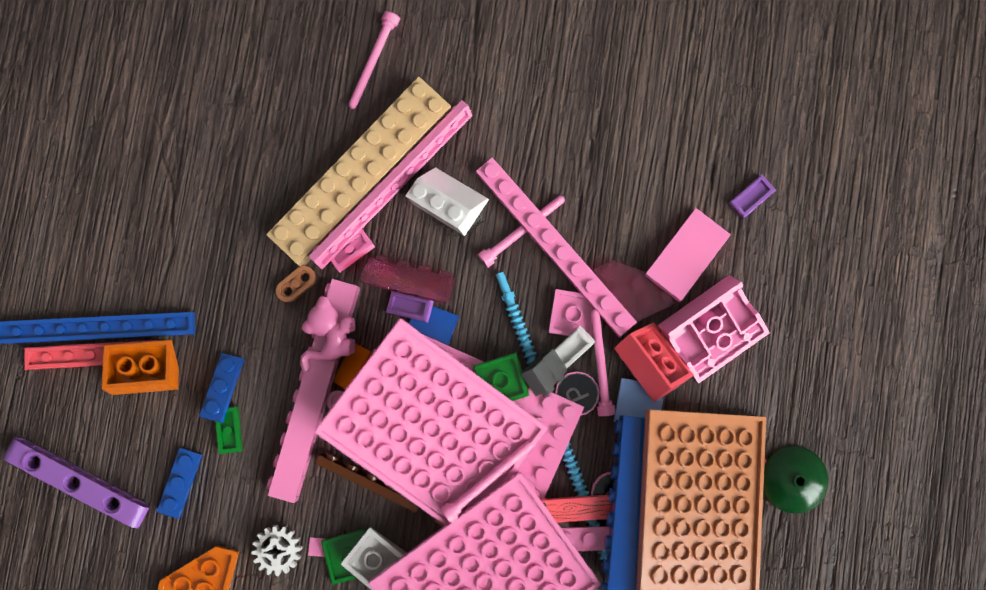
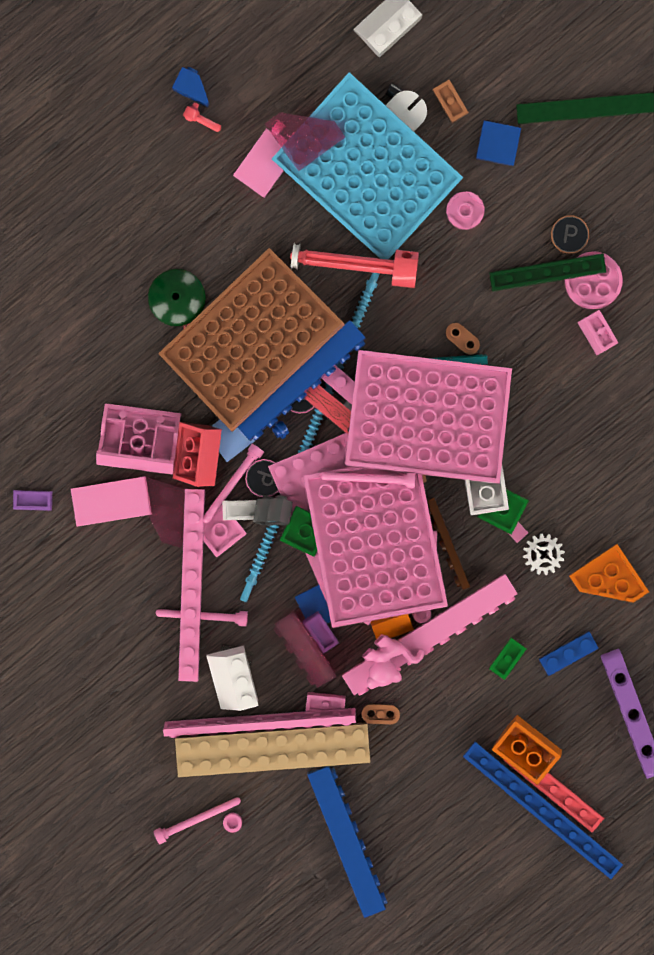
camera: 145 degrees left, 5 degrees up
blue plate [199,353,244,423] -> none
none -> bright pink tile [223,812,242,833]
none -> blue plate [272,421,289,439]
none -> blue brick [307,766,388,918]

